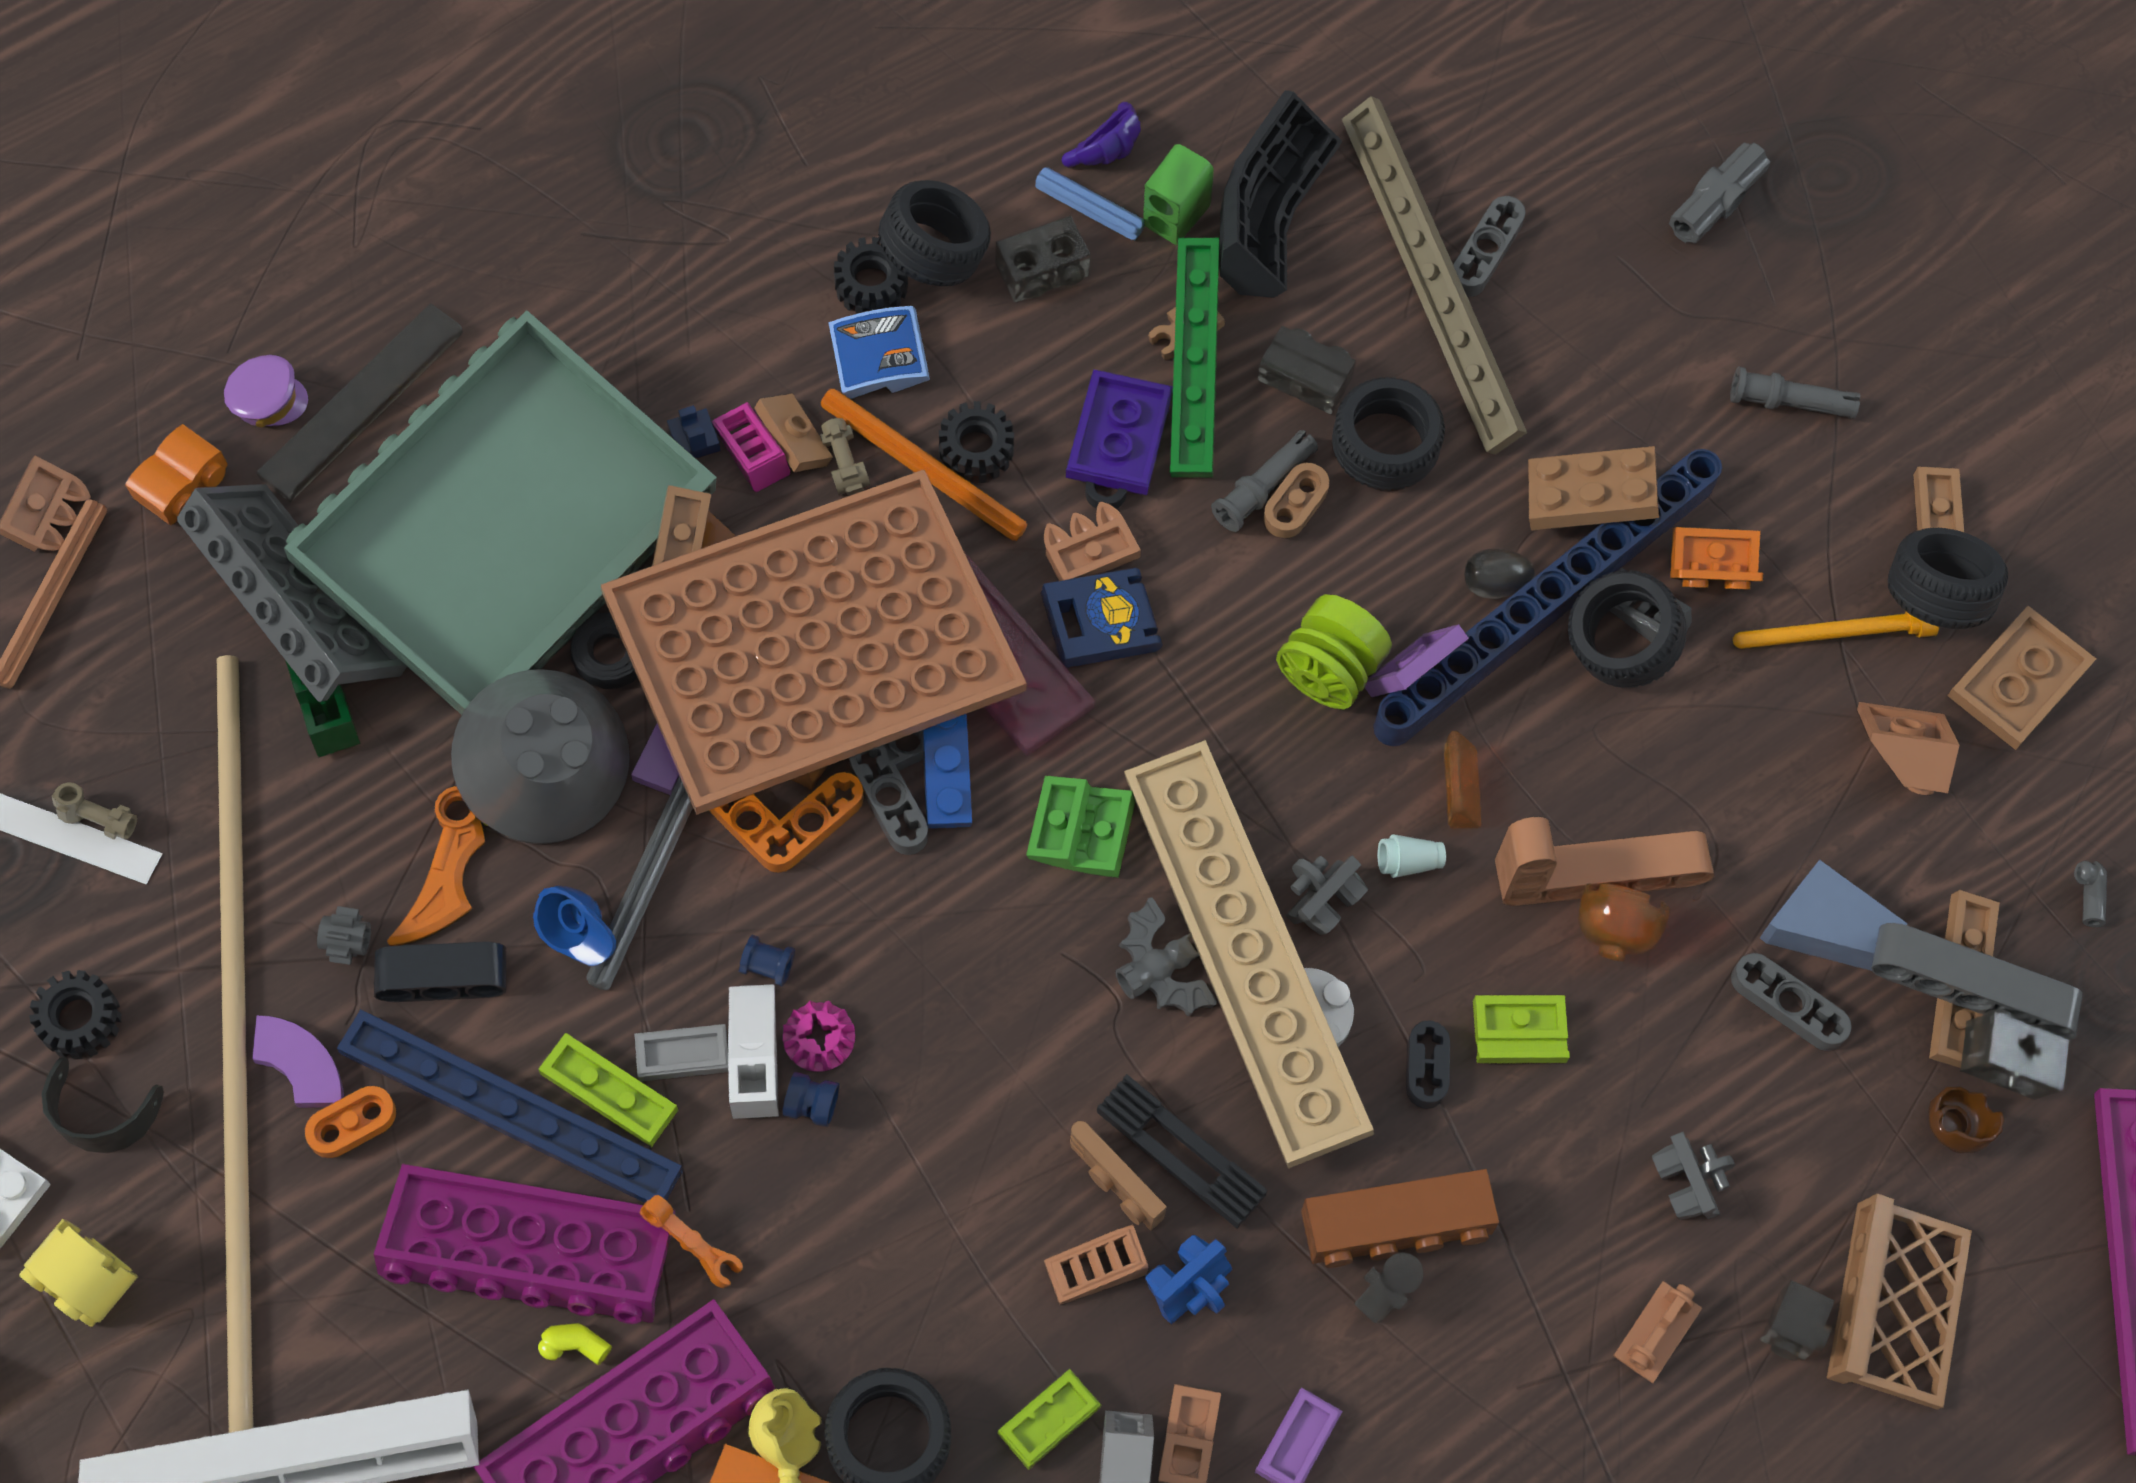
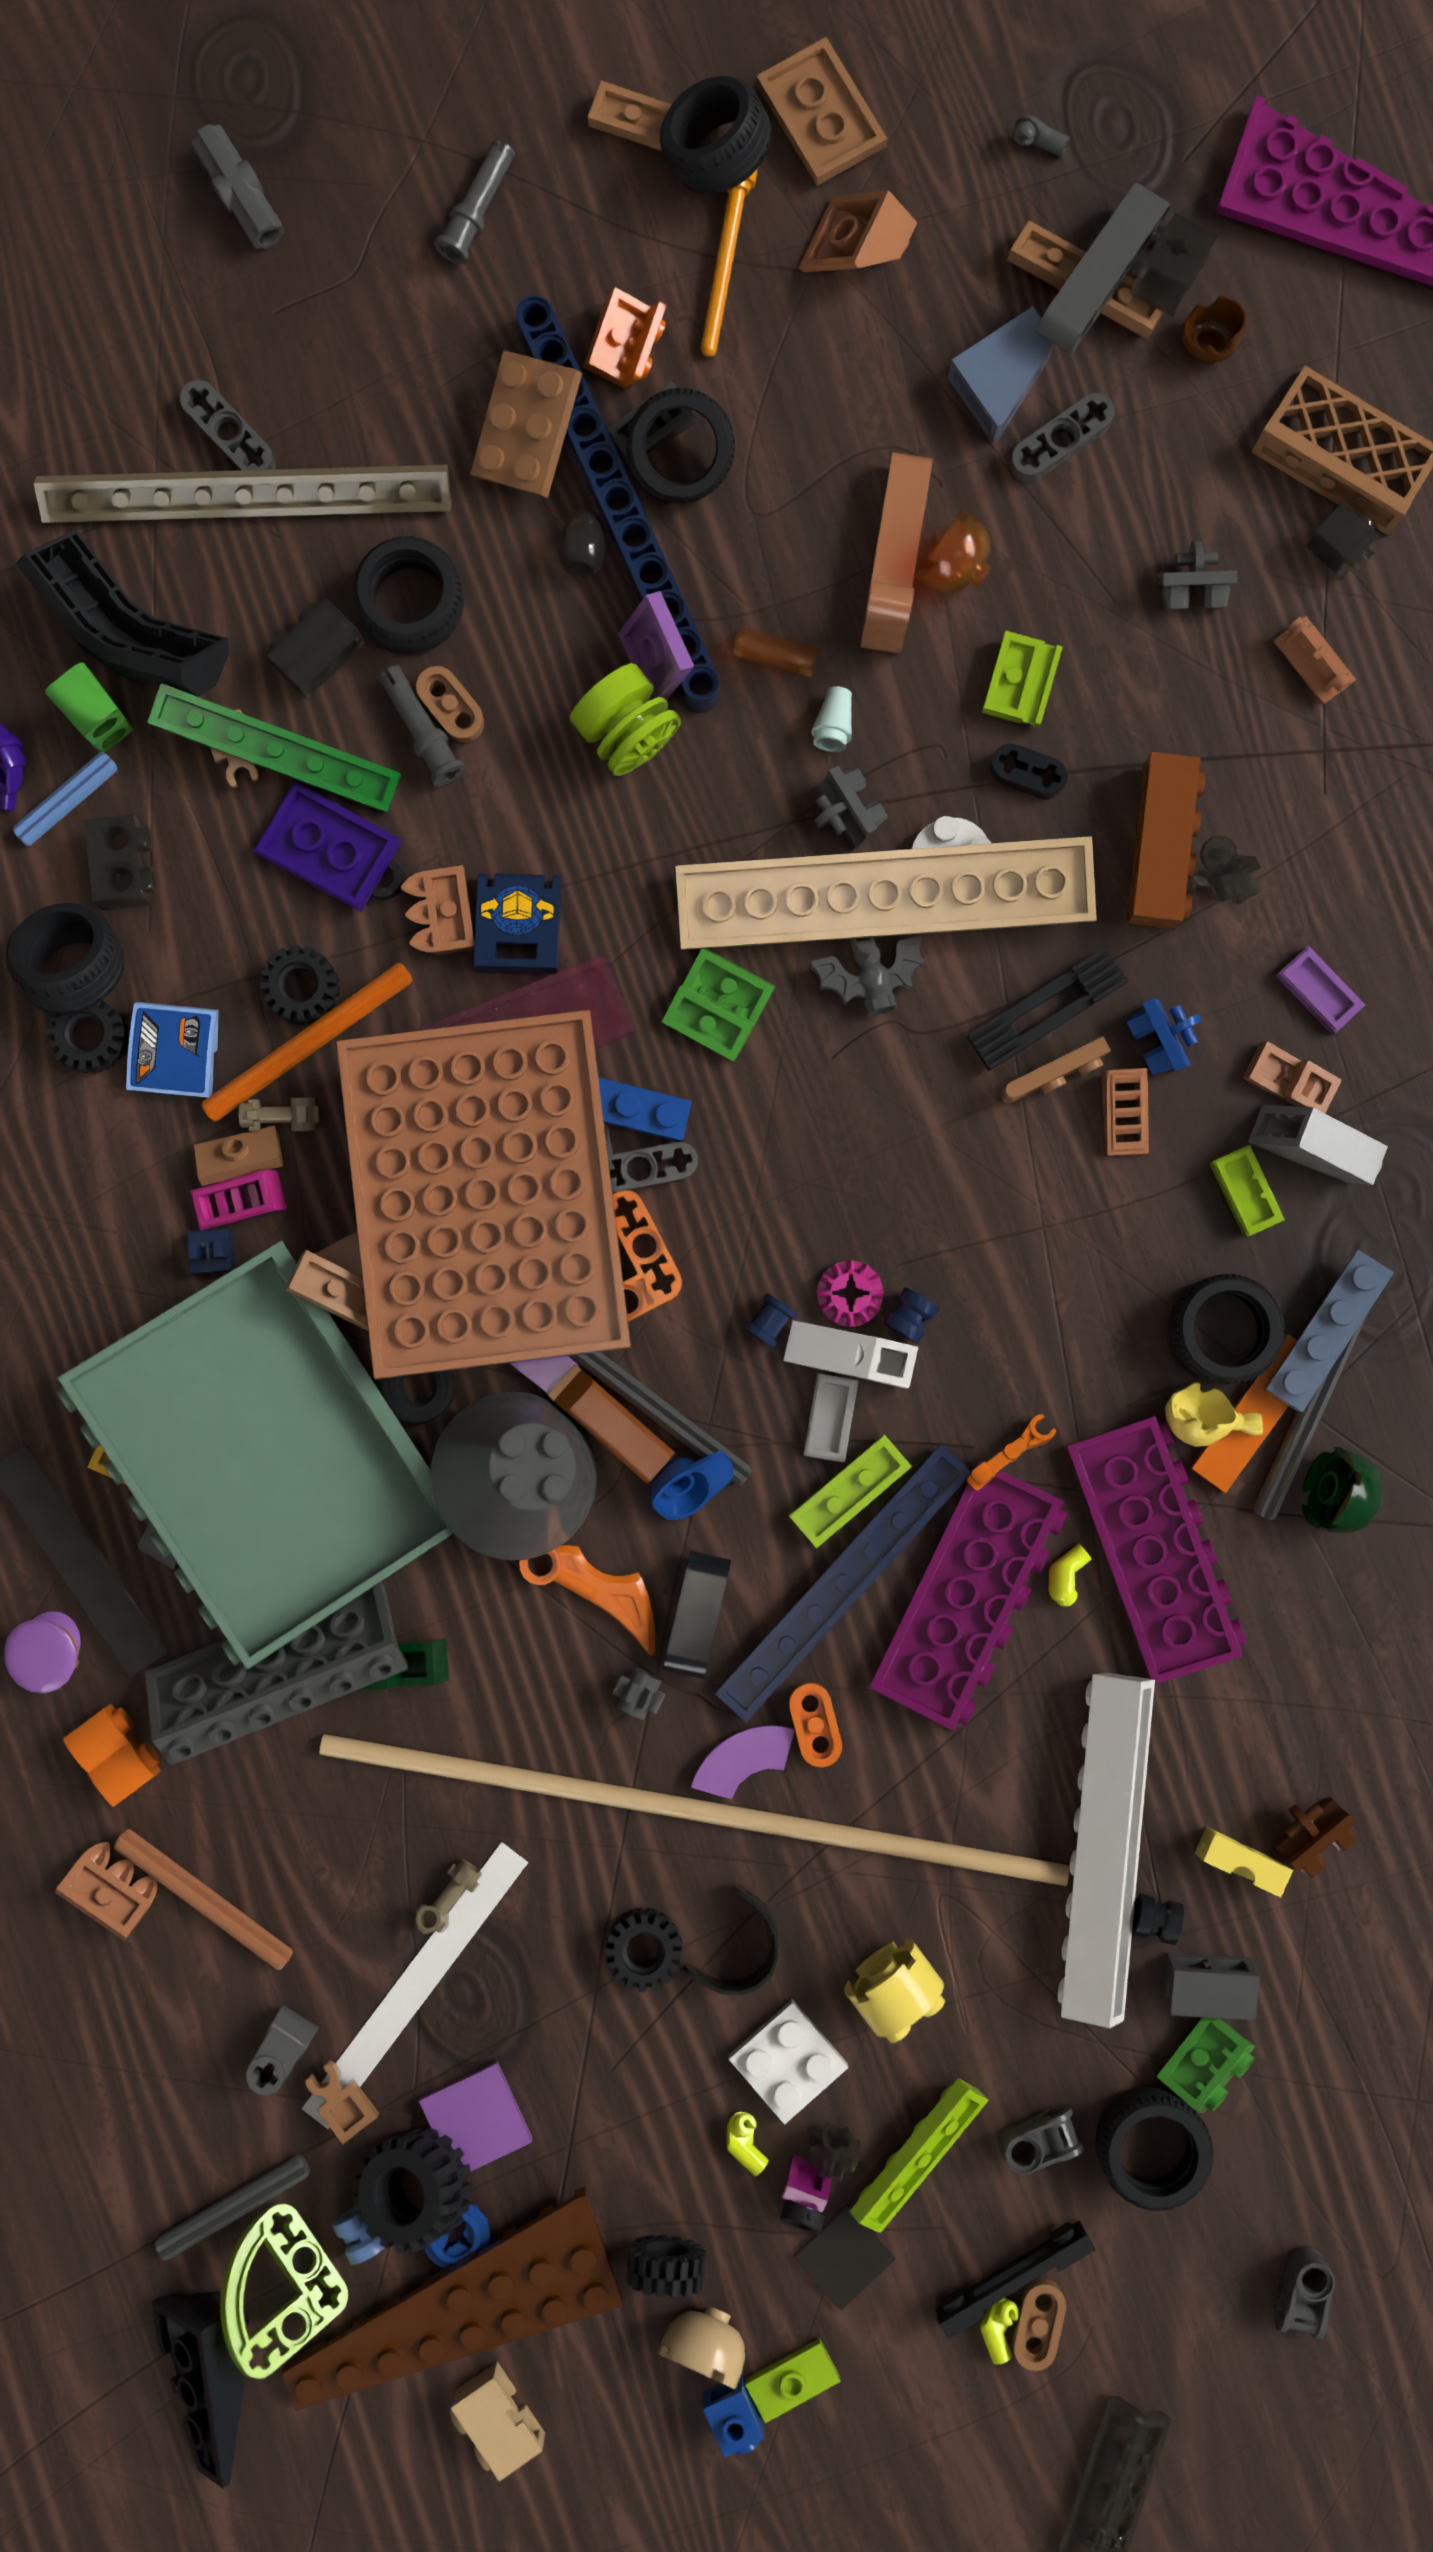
camera: 75 degrees left, 20 degrees up
none -> dark orange piece [548,1364,675,1485]

